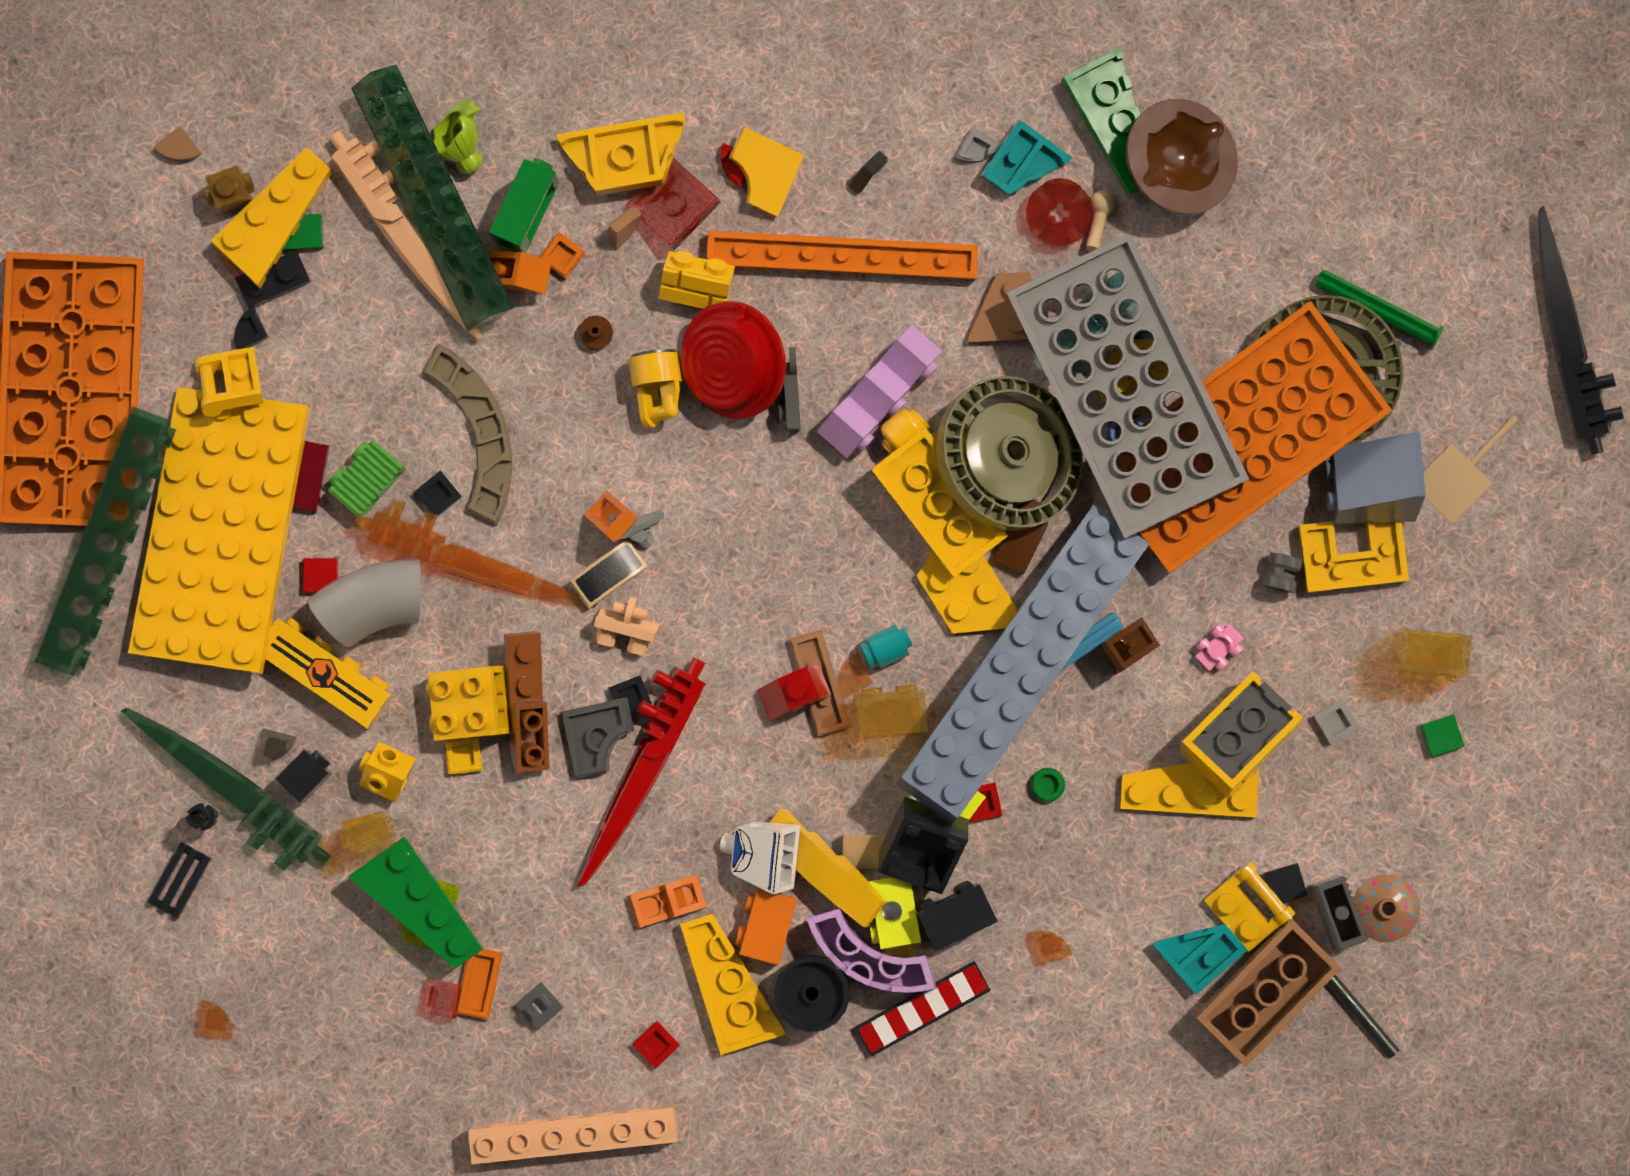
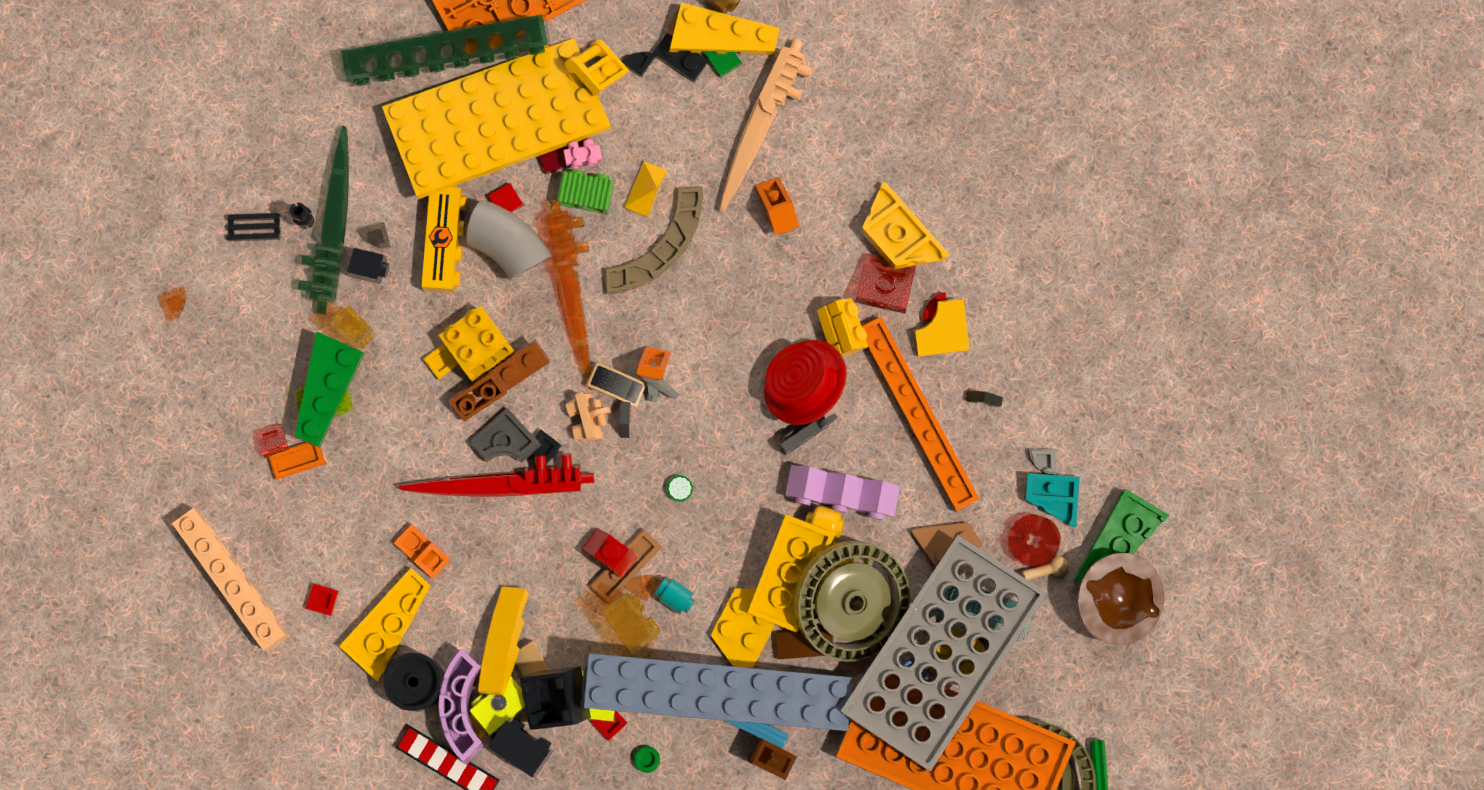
camera: 60 degrees right, 5 degrees down
clear green brick [351,64,514,331] -> none
yellow brick [358,742,416,802] -> none
black tile [414,470,462,518] -> none
lime hair [429,98,483,175] -> none
green window [489,158,560,253] -> none
dark grey tile [516,982,564,1031] -> none
orange tile [539,232,586,279] -> none
reddish brown tile [579,315,613,350] -> none
medium nougat tile [609,206,642,250] -> none
yellow piece [628,349,683,429] -> none
white torso [720,822,800,894] -> none
orange brick [735,887,797,965] -> none
none -> bright pink piece [563,139,602,169]
none -> black tile [619,402,631,438]
none -> yellow slope [624,161,667,217]
none -> light aqua tile [667,475,693,502]

